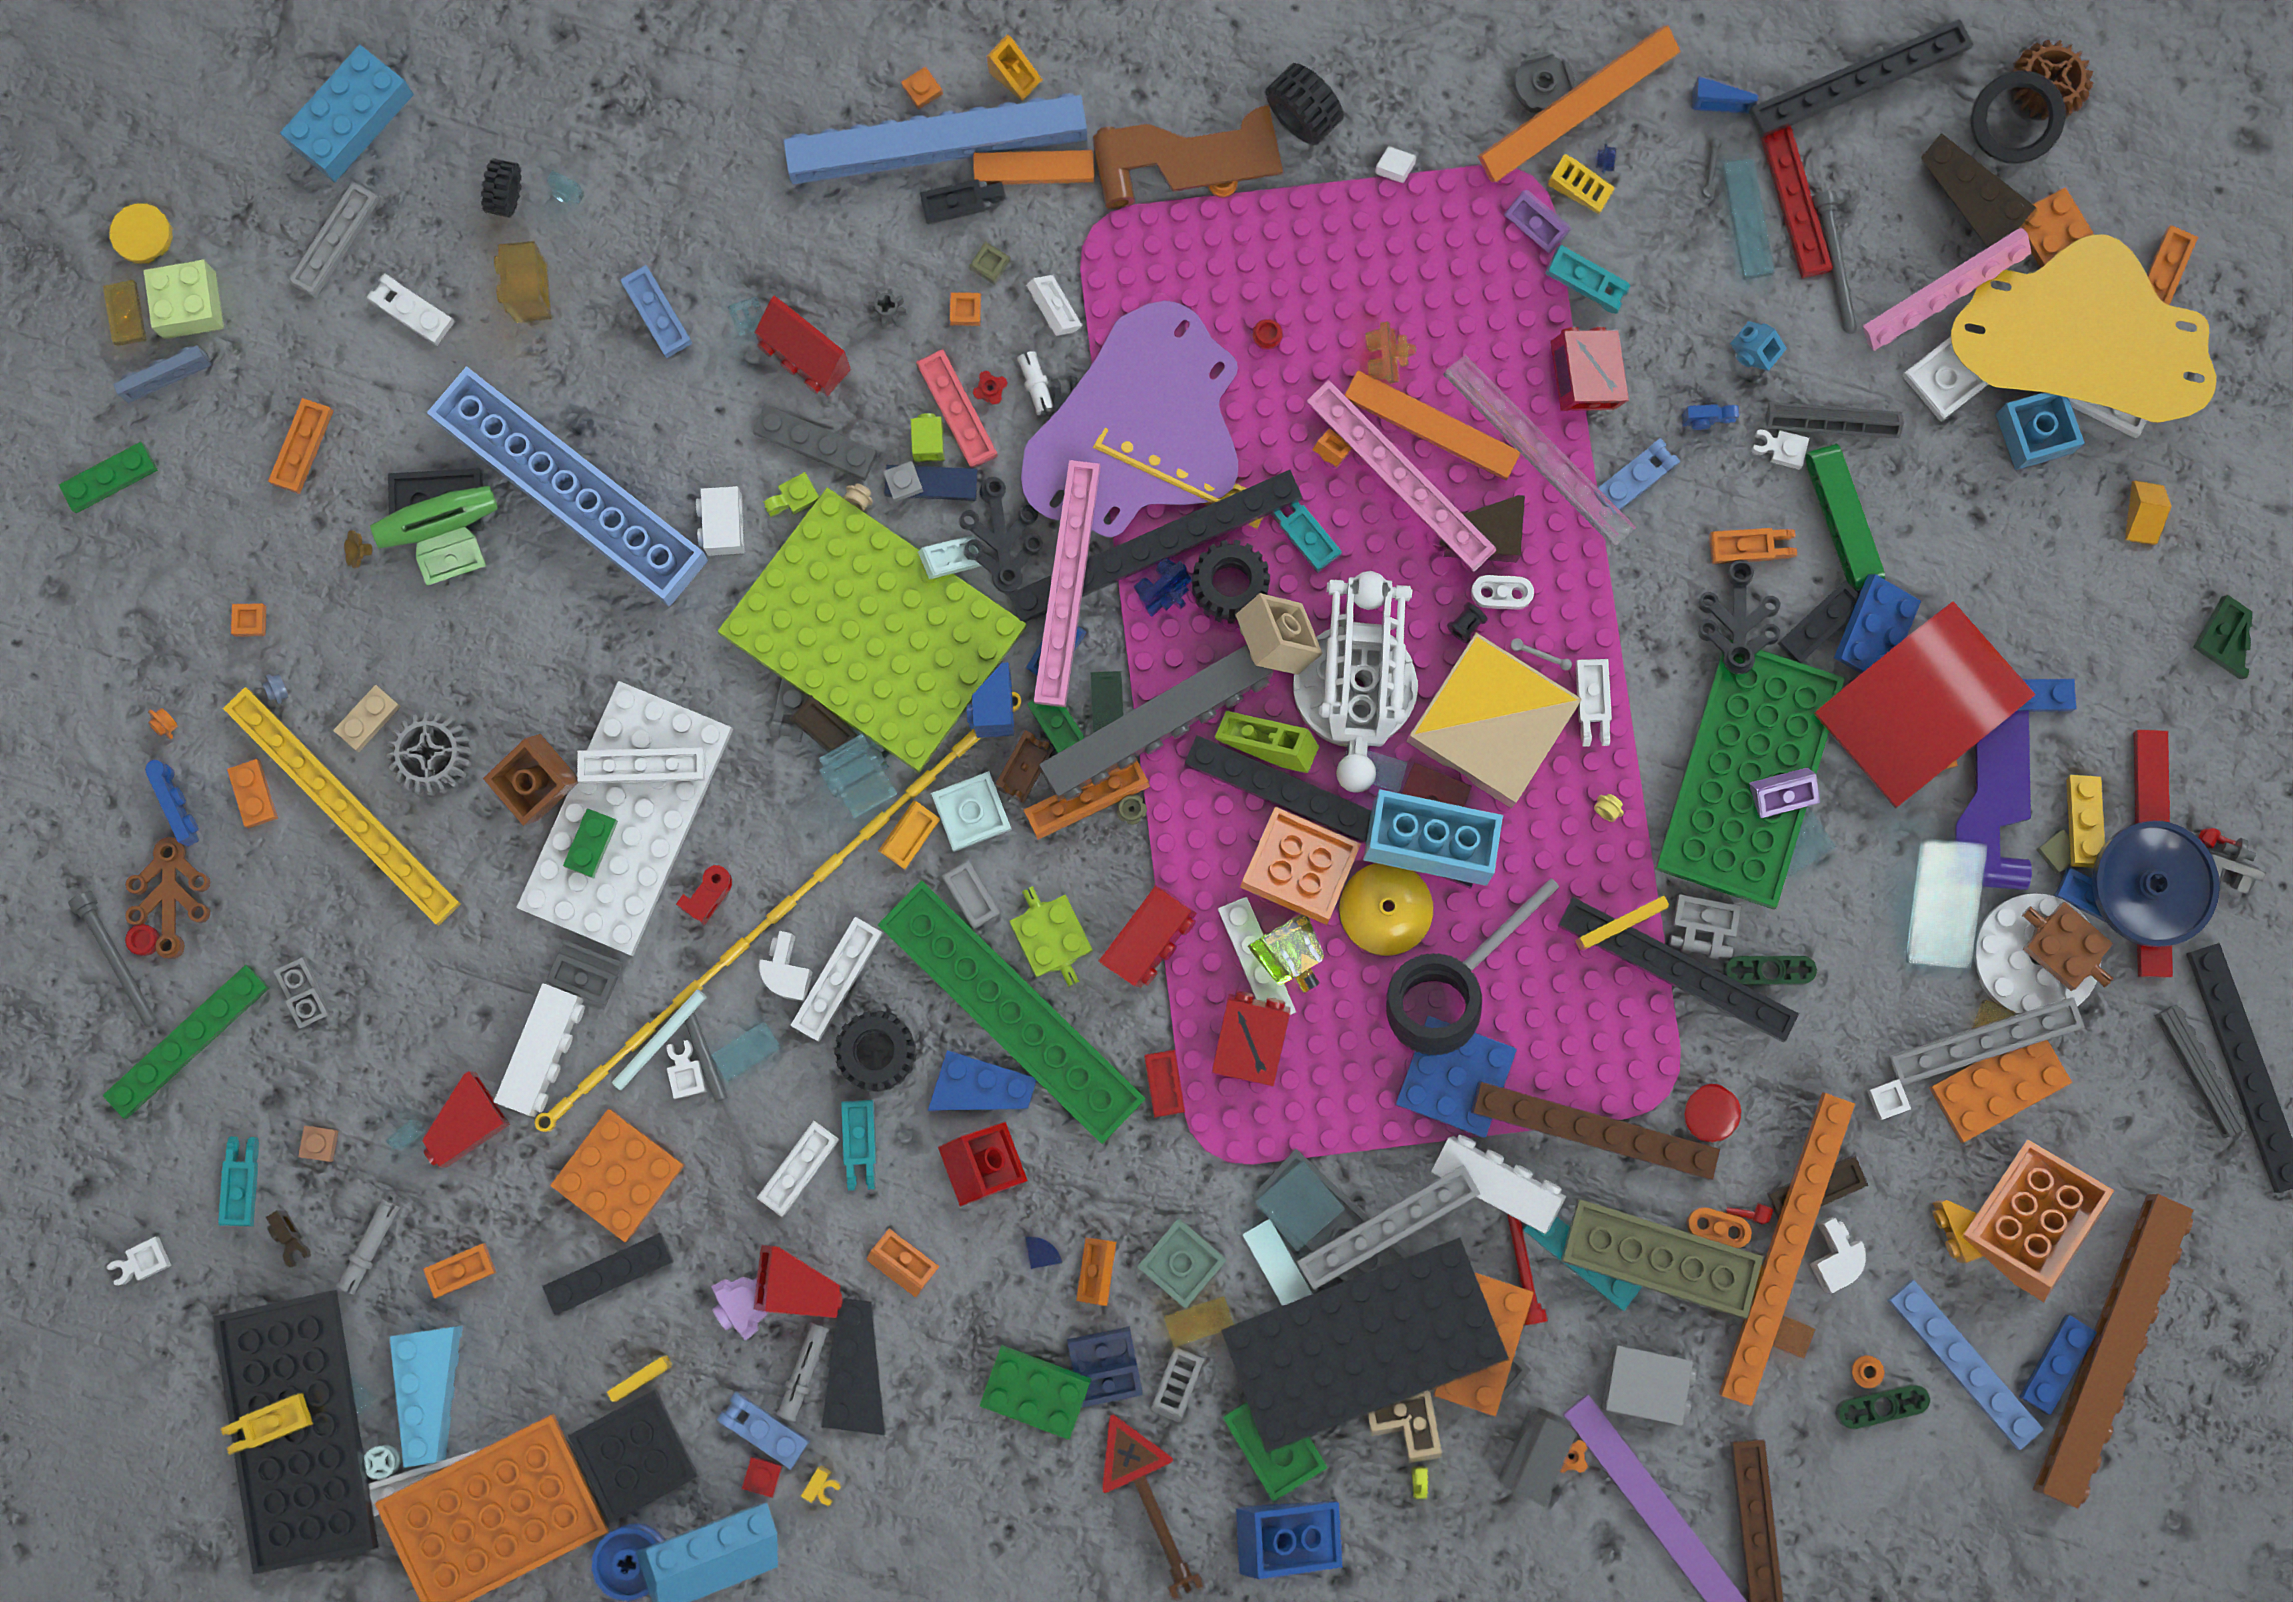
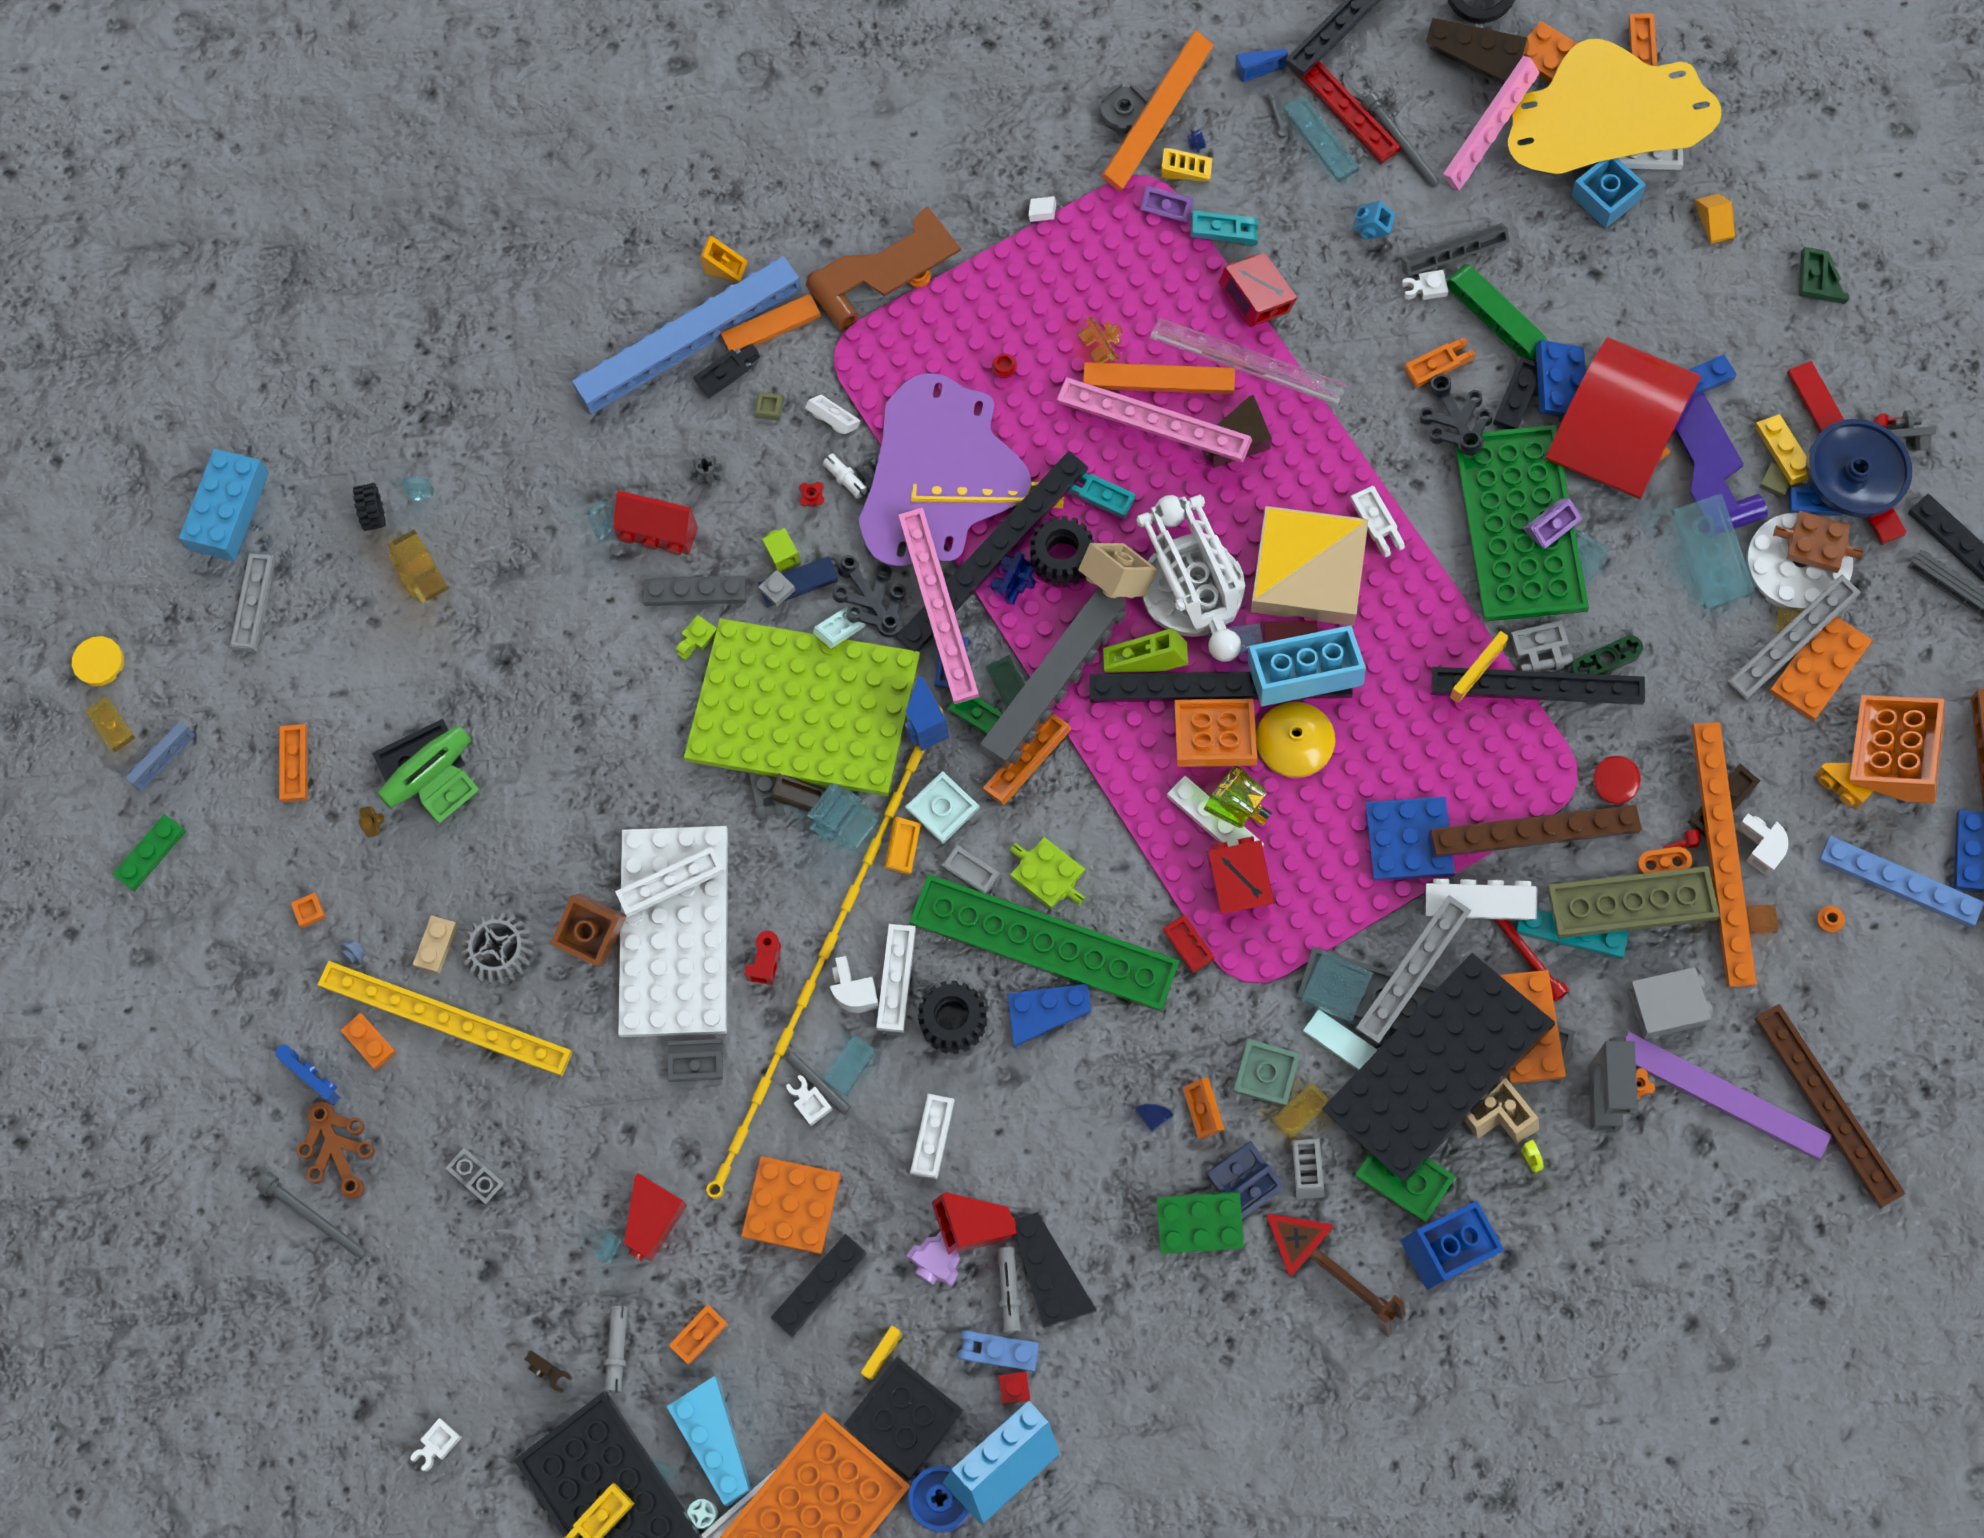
camera: 15 degrees left, 10 degrees down
green plate [102,965,270,1119] -> none
red tile [125,924,160,956] -> none
yellowish green brick [144,260,224,339] -> none
orange plate [148,708,178,739] -> none
teal hinge [218,1136,259,1226] -> none
nougat plate [298,1126,339,1162] -> none
white plate [366,273,454,346] -> none
light blue brick [427,366,708,607] -> none
white brick [494,983,585,1117] -> none
green plate [563,808,618,879] -> none
light aqua bar [612,989,707,1090] -> none
medium blue plate [620,265,693,358] -> none
white brick [696,486,745,556] -> none
yellow tile [801,1465,842,1506] -> none
teal hinge [841,1100,877,1191] -> none
tan plate [843,483,873,511] -> none
orange slope [866,1228,939,1297] -> none
orange plate [901,66,943,110] -> none
coral tile [916,349,998,468] -> none
red slope [938,1122,1028,1207] -> none
orange plate [950,292,981,326] -> none
reddish brown hinge [995,730,1053,804] -> none
red slope [1099,885,1197,988] -> none
olive plate [1116,794,1147,825] -> none
black tyre [1265,63,1344,145] -> none
orange plate [1312,428,1352,467] -> none
black tyre [1386,953,1482,1055] -> none
black bush [1447,602,1488,644] -> none
light grey bar [1463,878,1559,970] -> none
white plate [1471,575,1534,609] -> none
light grey hinge [1511,638,1572,671] -> none
light yellow plate [1594,794,1624,822] -> none
medium blue plate [1595,438,1681,515] -> none
blue plate [1682,405,1739,430] -> none
dark green beam [1836,1384,1930,1429] -> none
white plate [1867,1079,1911,1120] -> none
white plate [1902,337,1988,421] -> none

